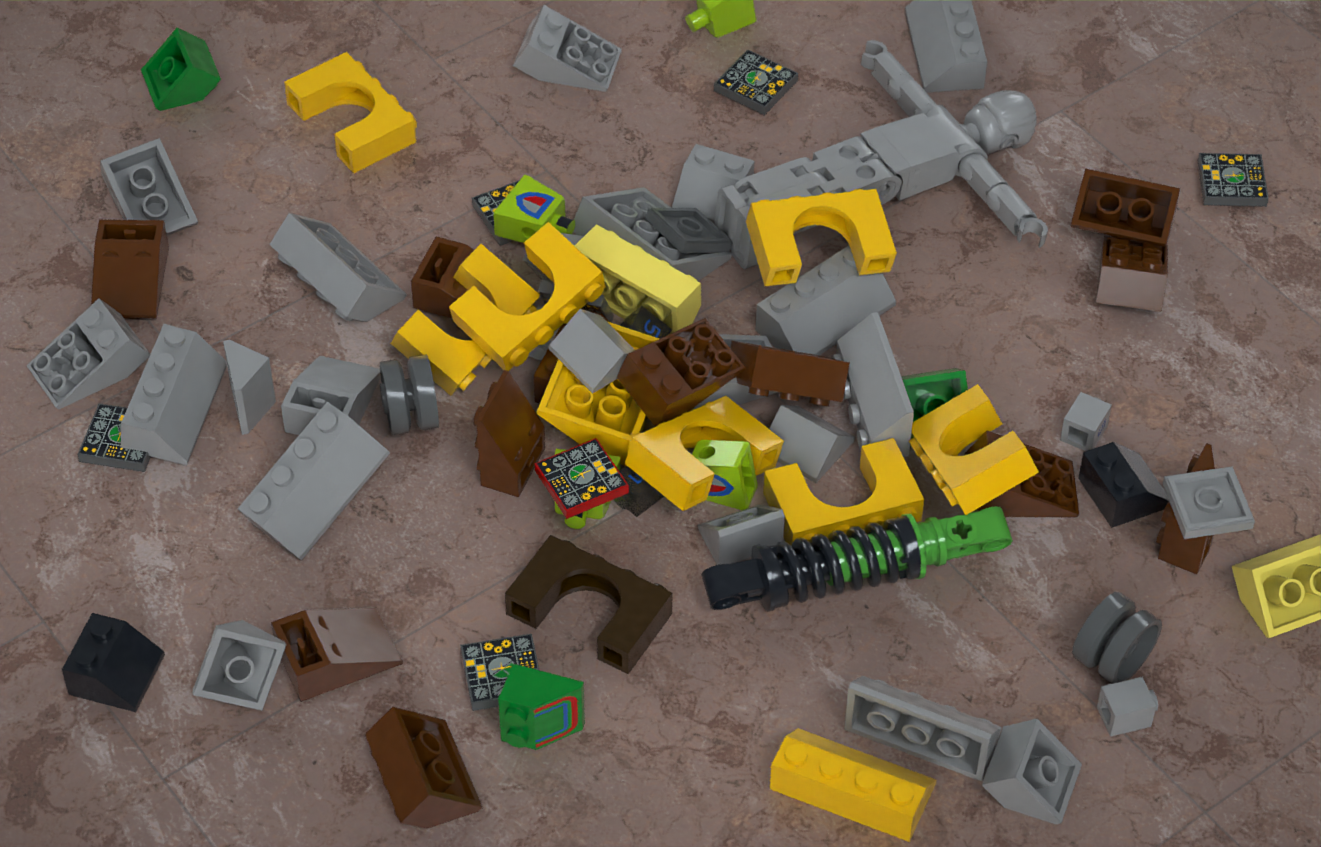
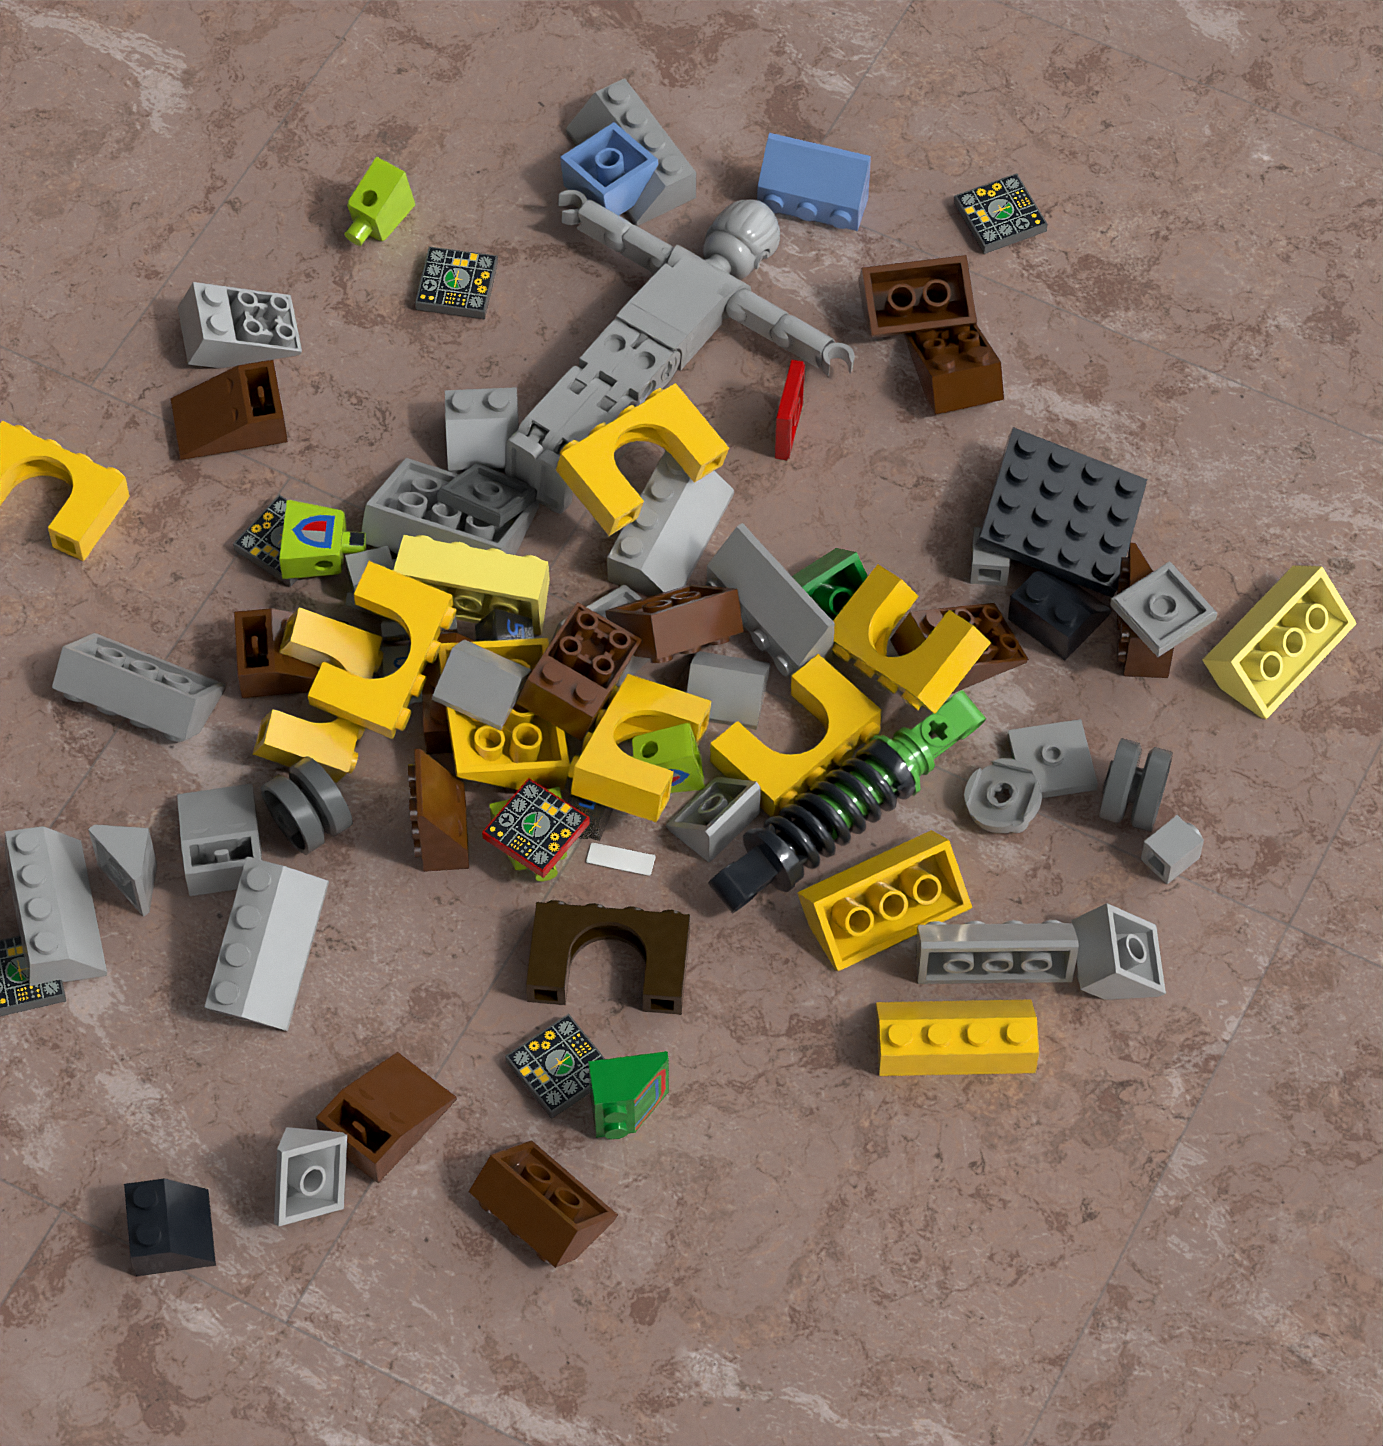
camera: 25 degrees left, 10 degrees up
none -> reddish brown slope [170,360,288,460]
none -> medium blue slope [560,122,659,215]
none -> white sticker [586,843,656,876]
none -> medium blue slope [757,133,871,231]
none -> red tile [775,359,805,461]
none -> yellow slope [797,830,973,971]
none -> light grey plate [964,758,1042,833]
none -> black plate [976,427,1148,598]
none -> light grey plate [1007,719,1098,798]

